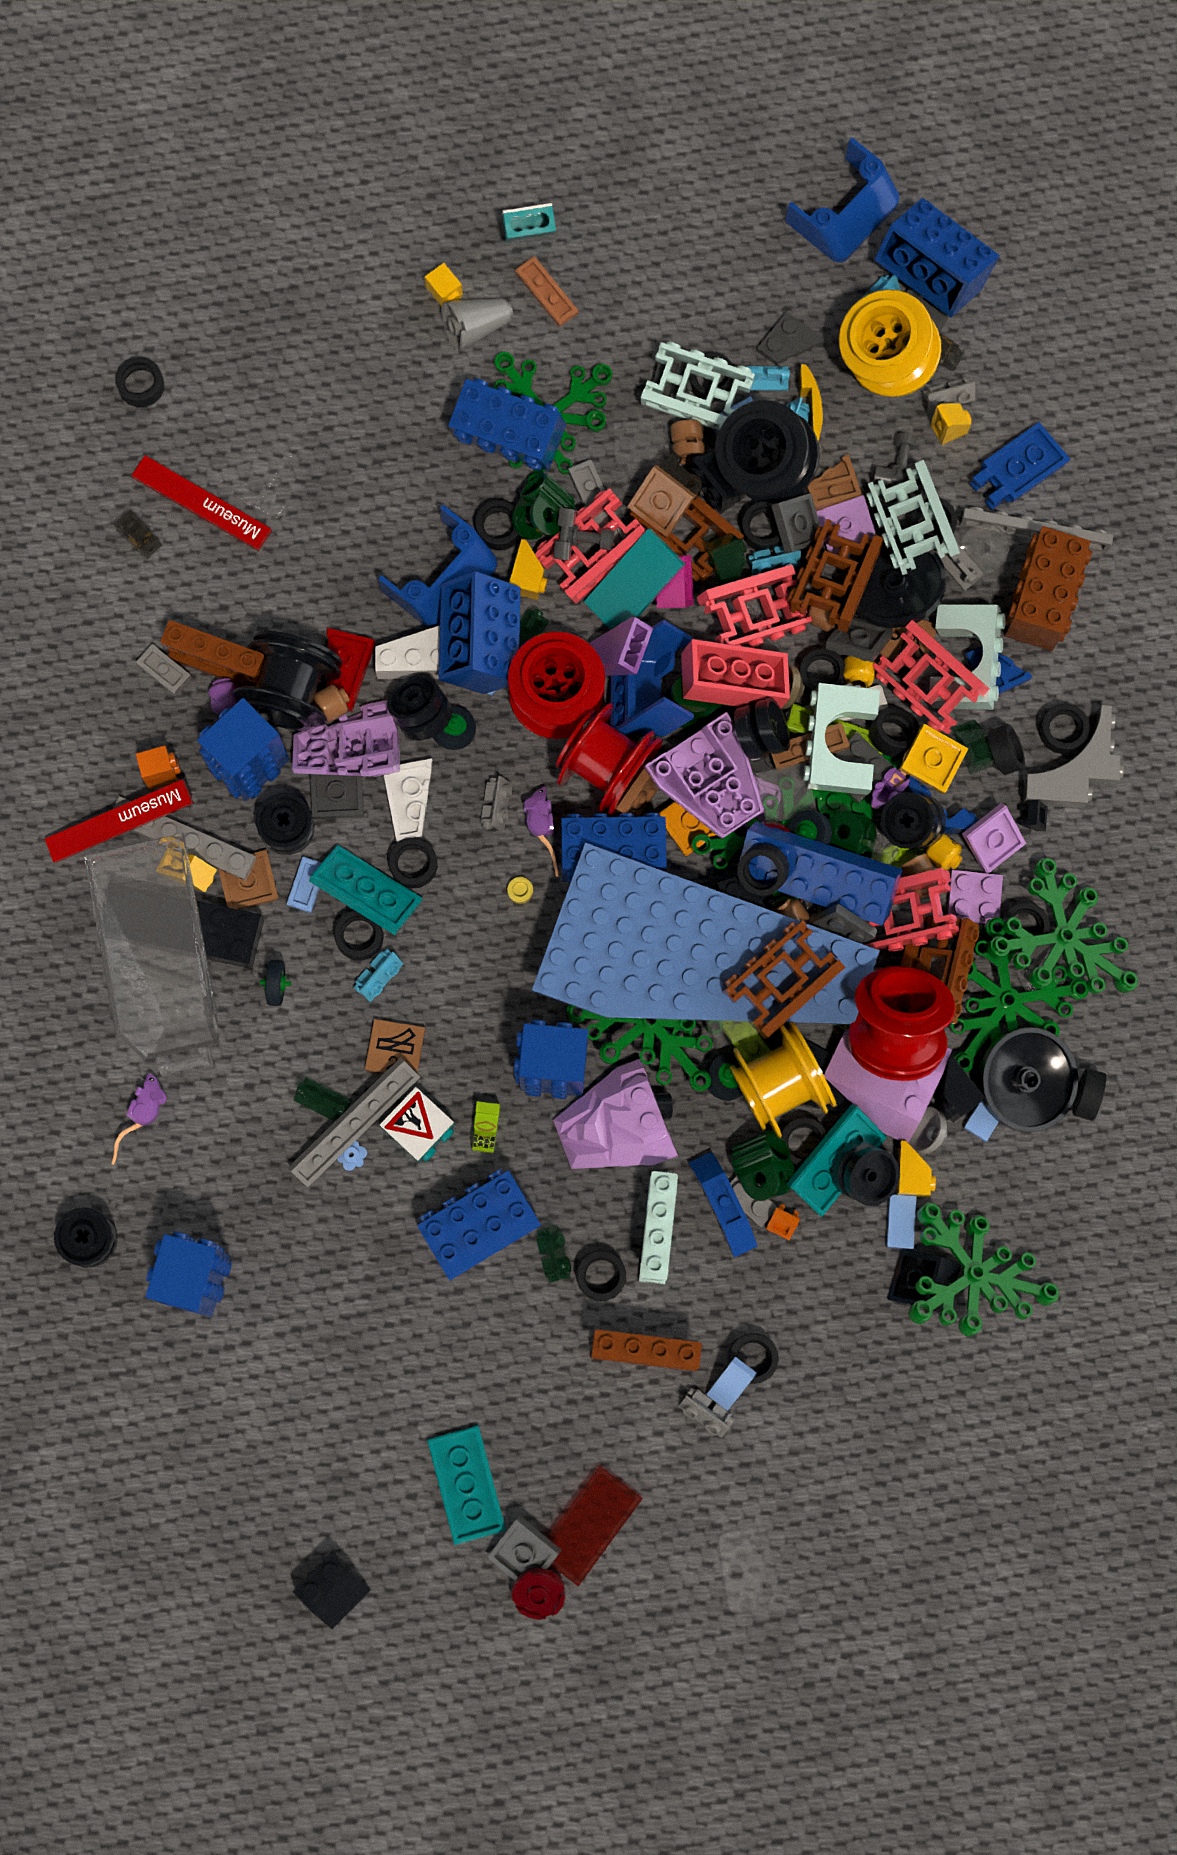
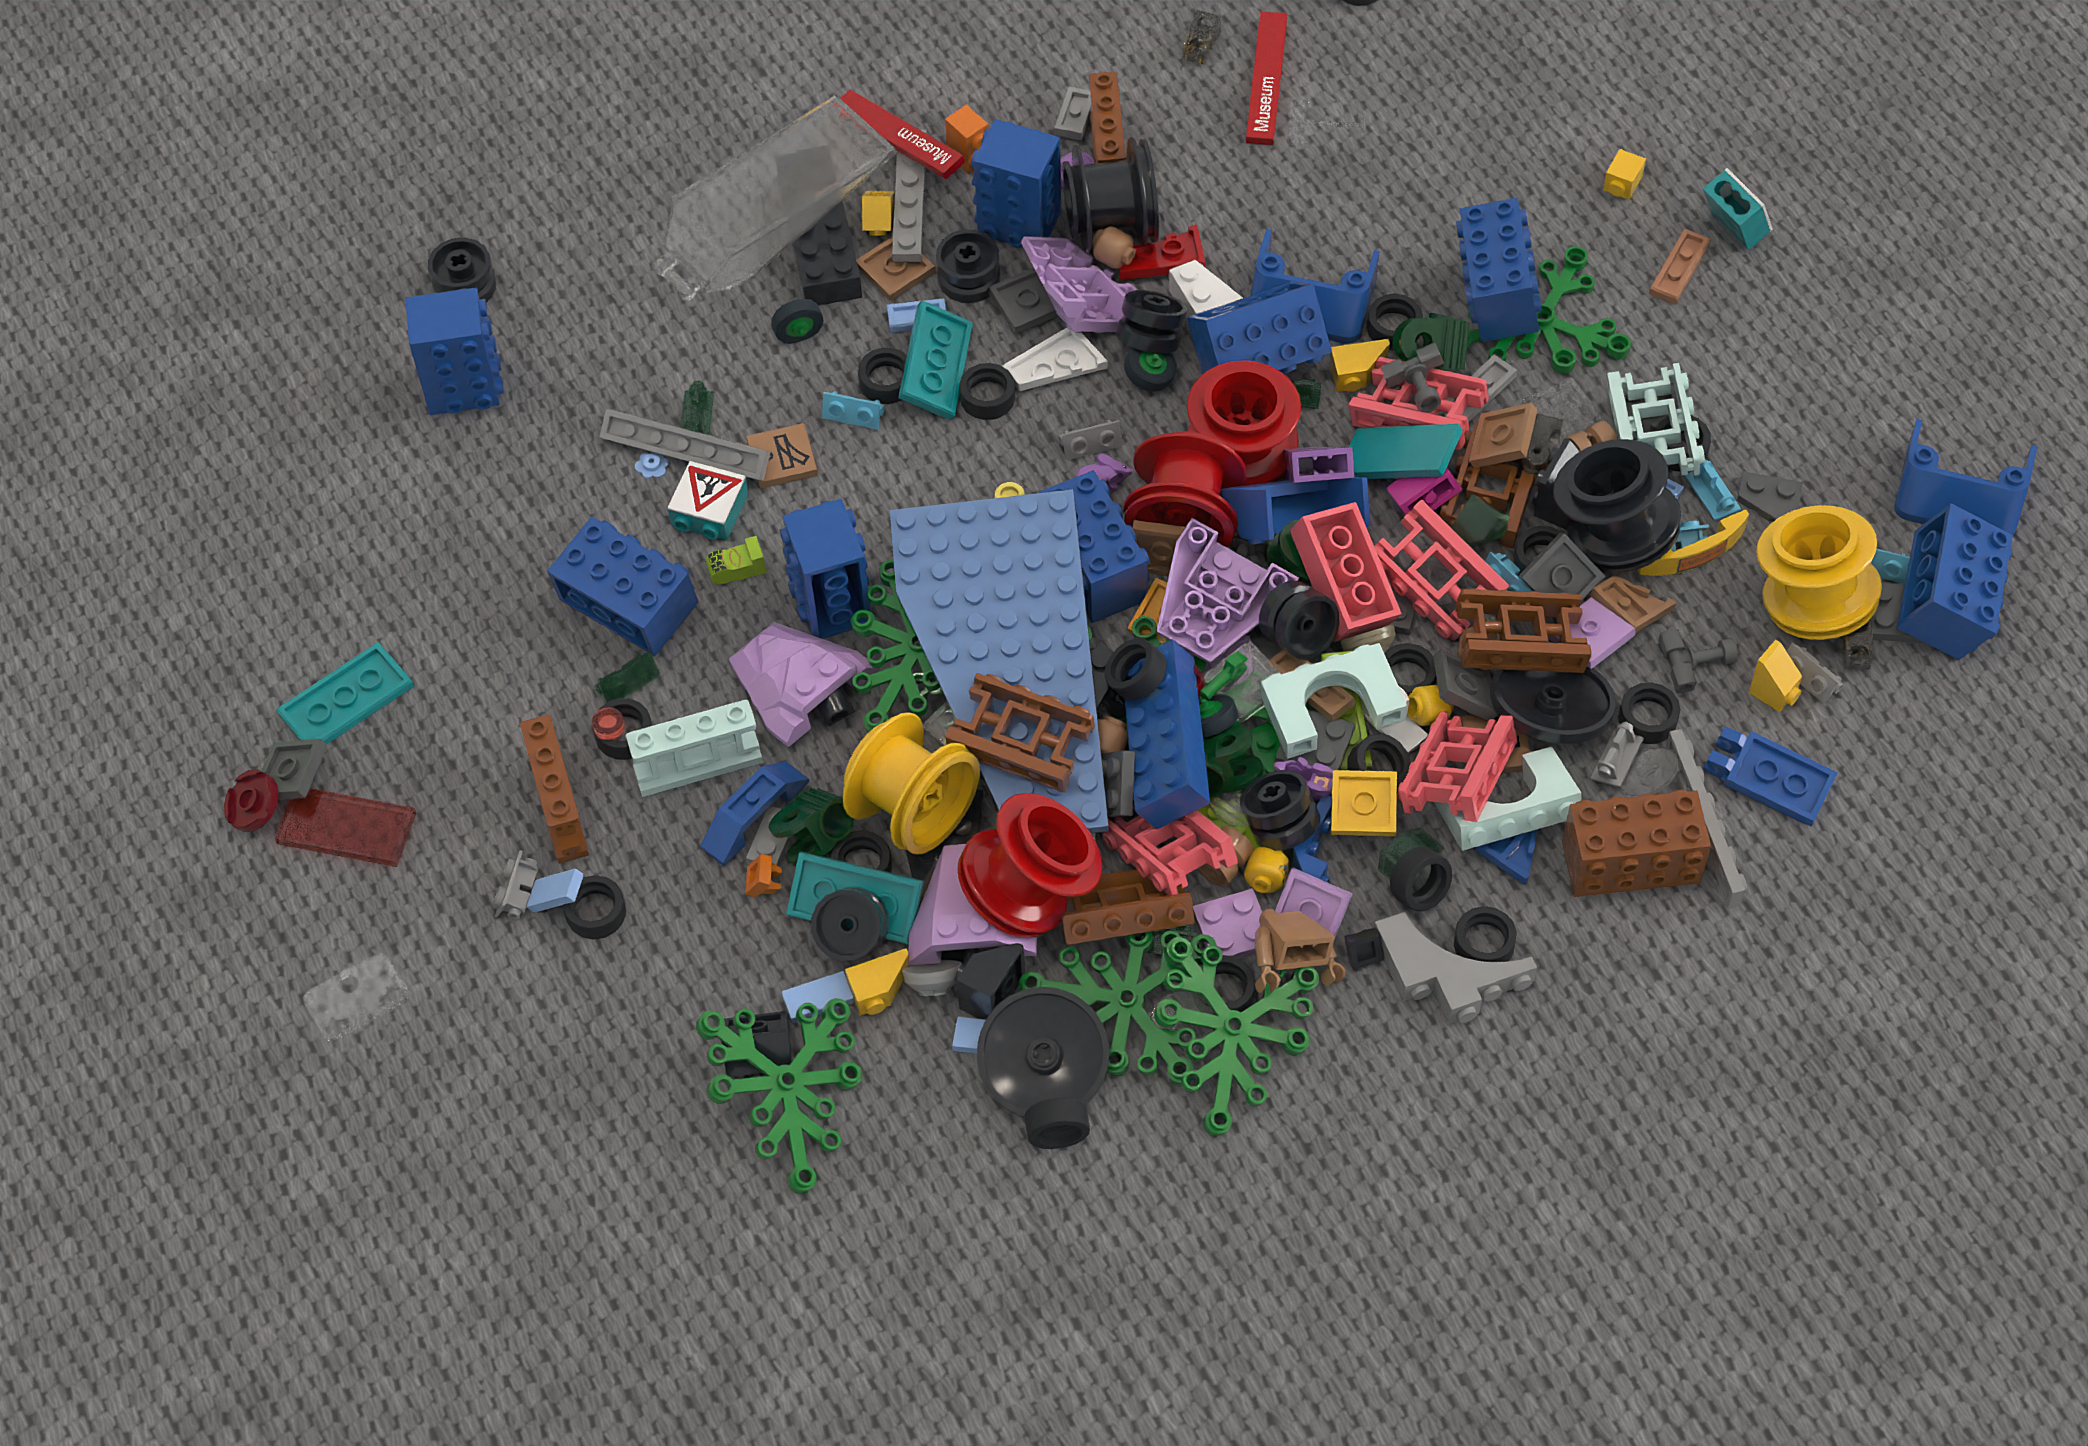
camera: 70 degrees right, 20 degrees down
medium lavender animal [111,1073,167,1165] -> none
black slope [292,1551,371,1629] -> none
light grey cone [442,298,513,350] -> none
light aqua fence [866,460,960,575] -> none
none -> clear red tile [592,708,625,740]
none -> green bar [1199,651,1248,701]
none -> medium nougat torso [1255,909,1346,993]

